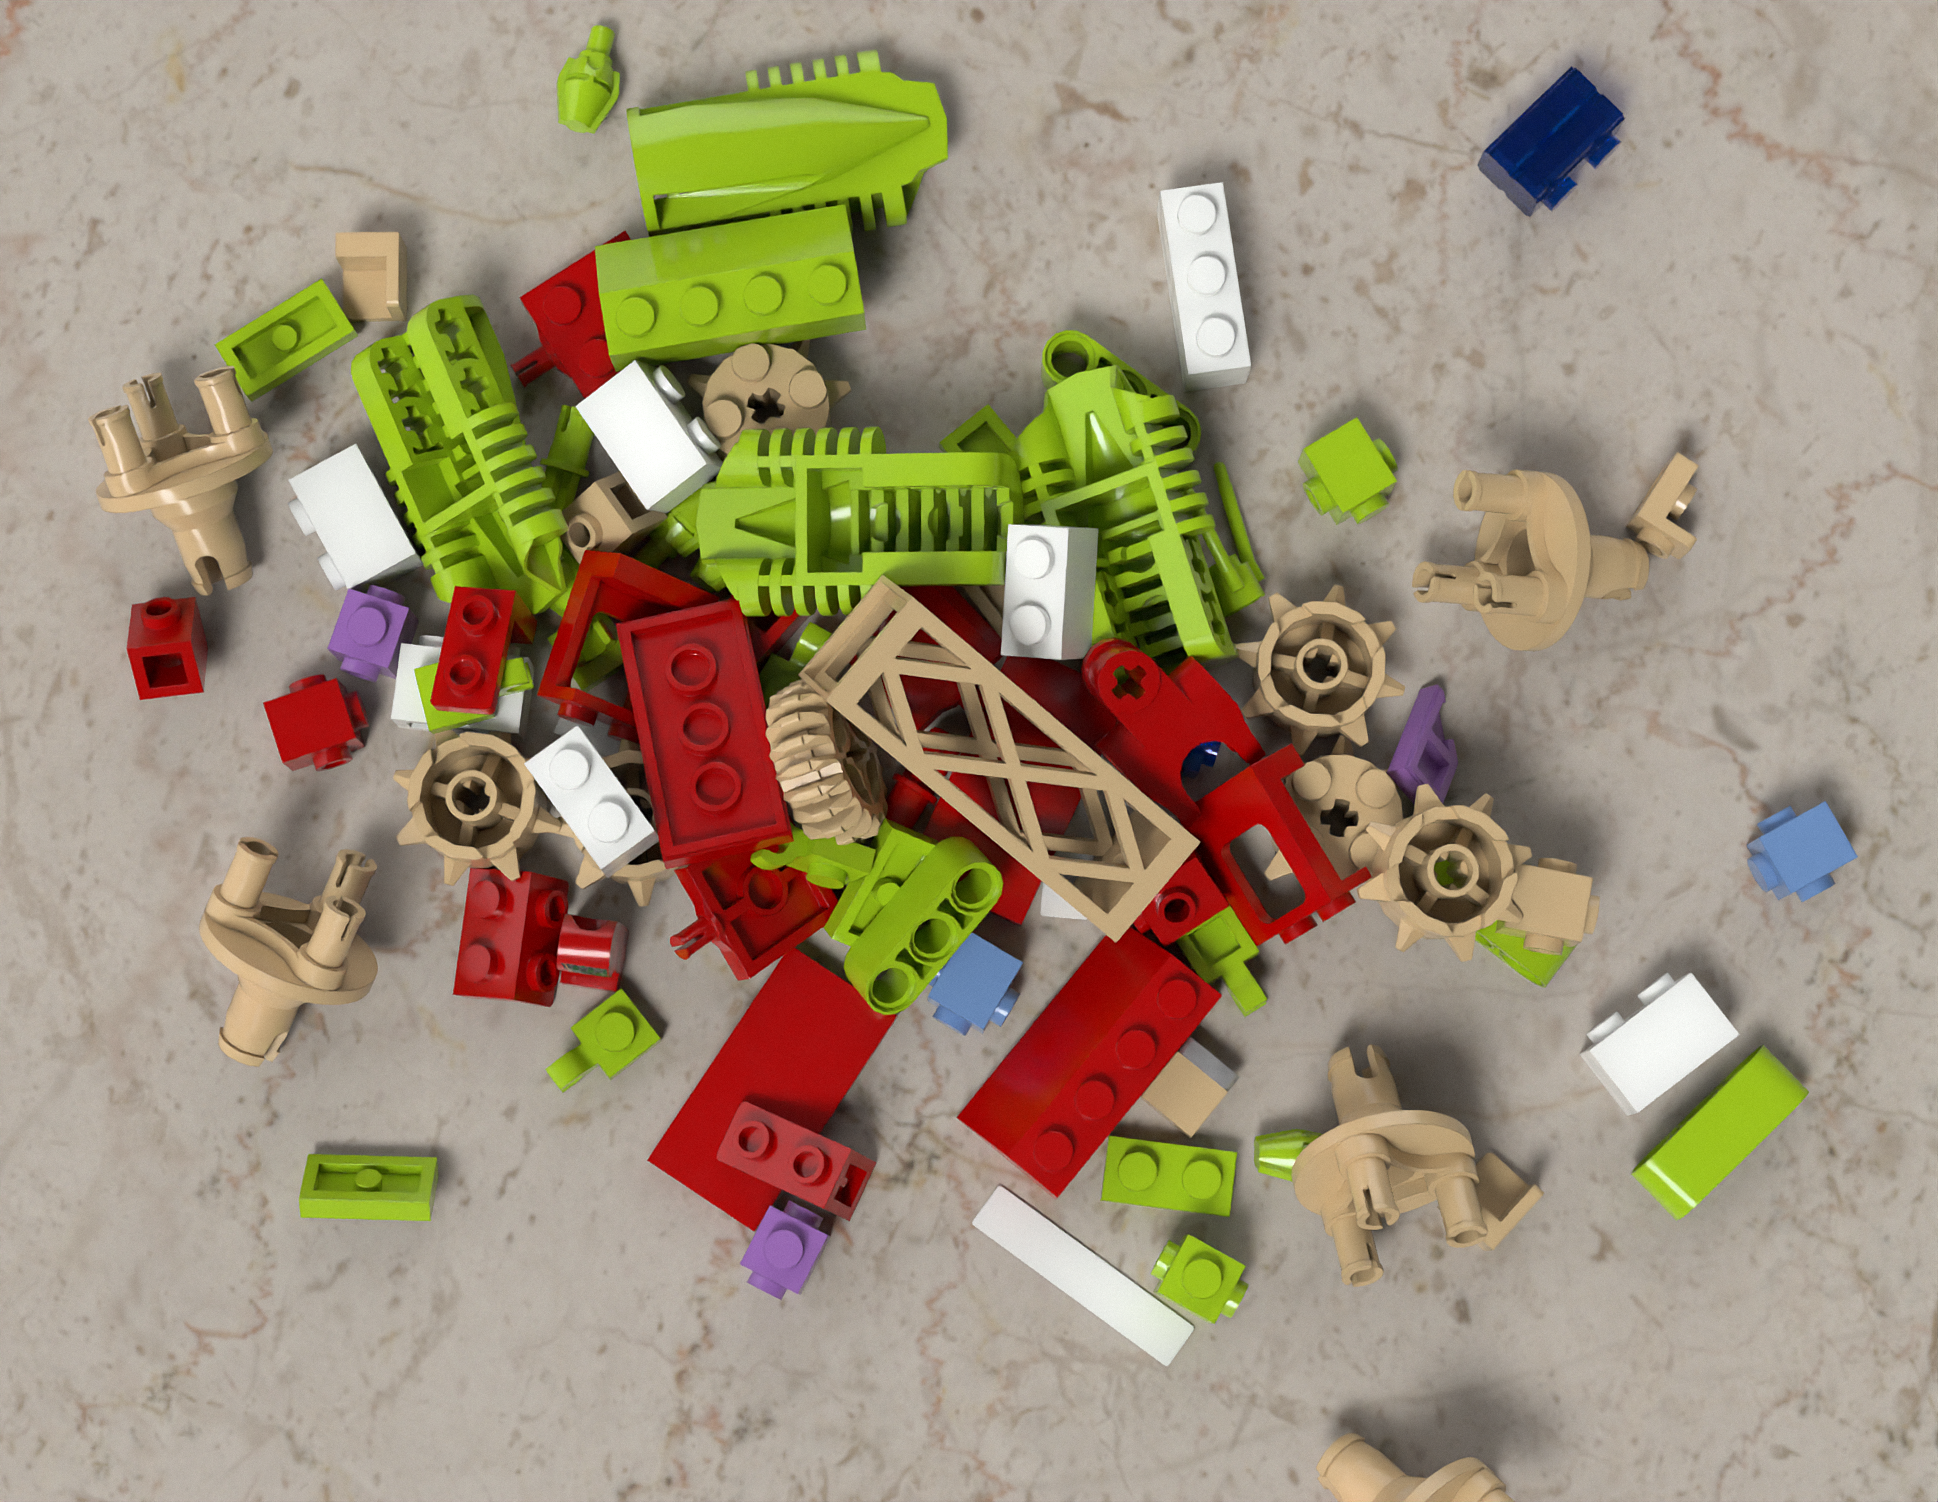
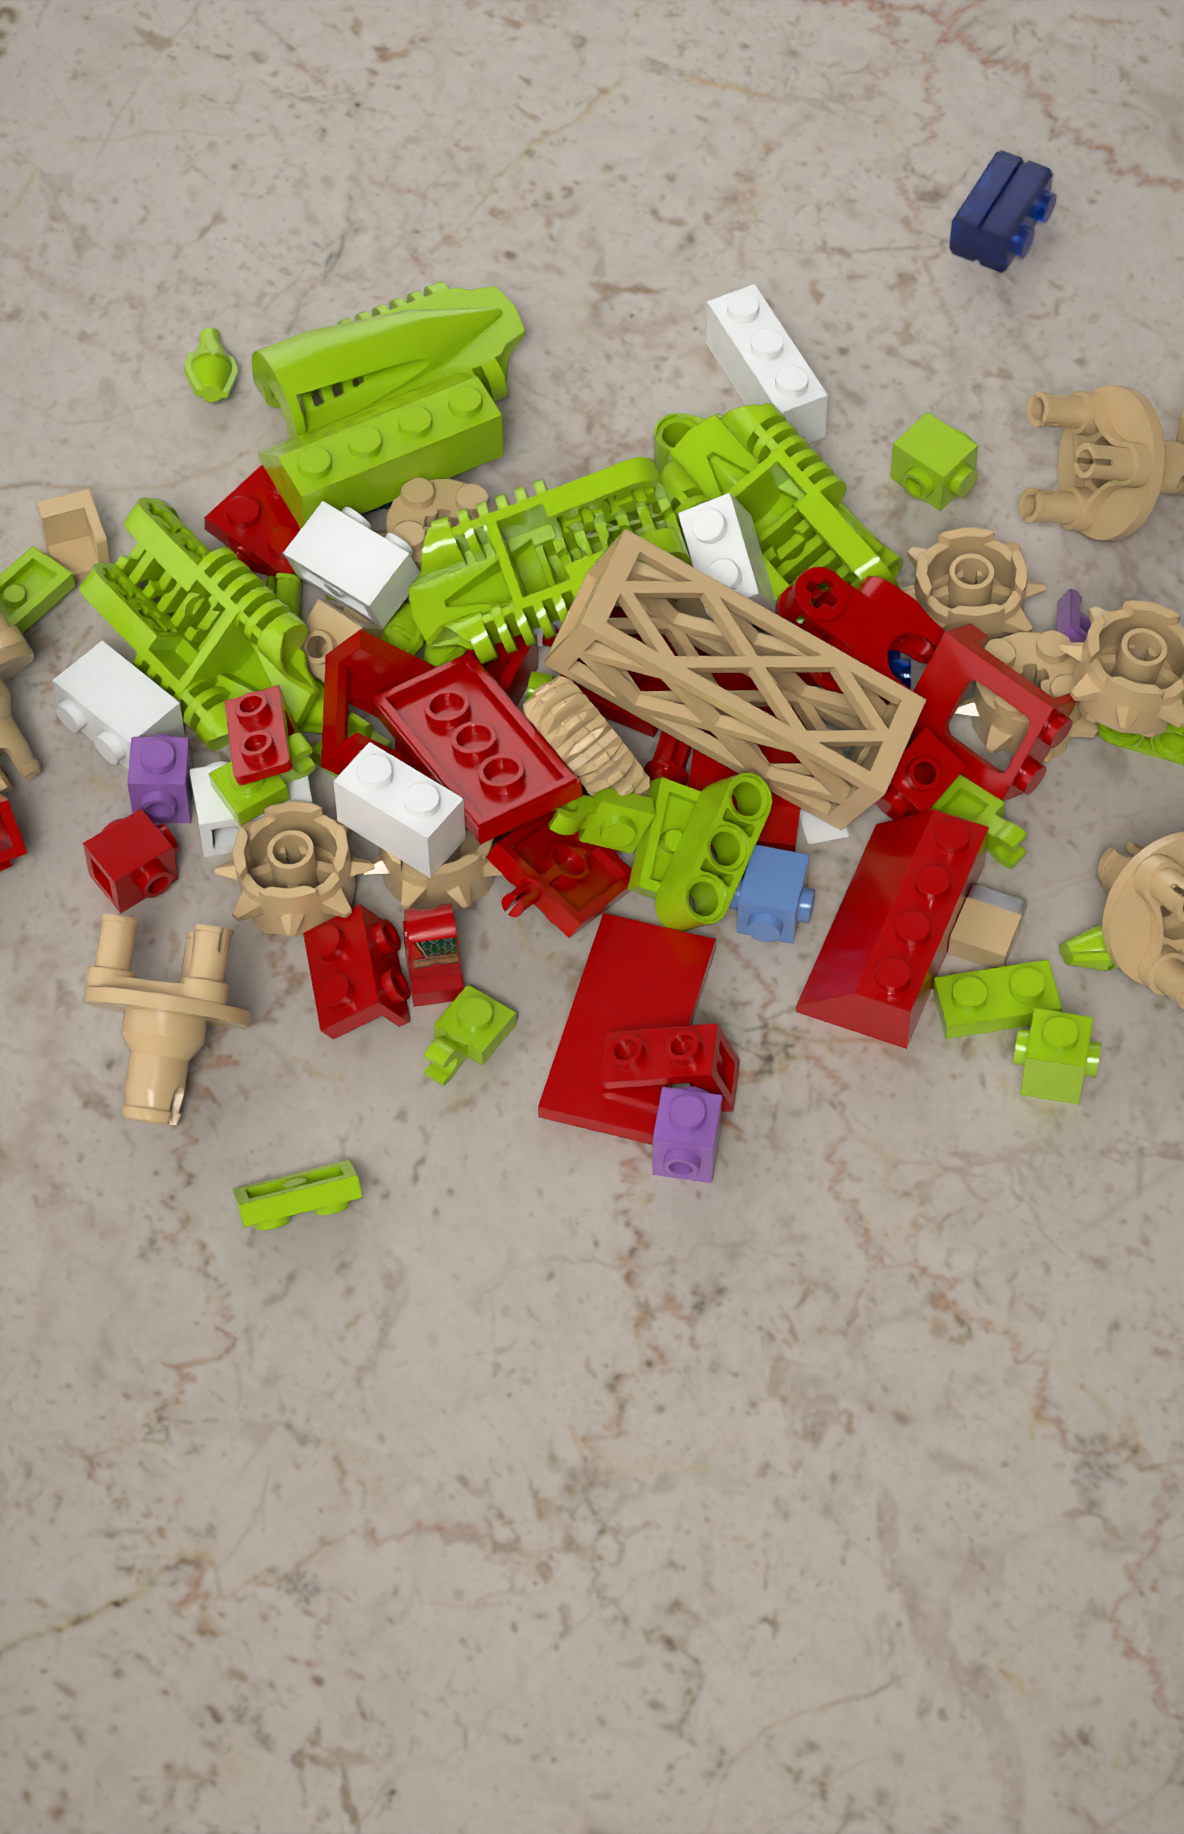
camera: 15 degrees left, 25 degrees down
white sticker [972,1186,1194,1366] -> none

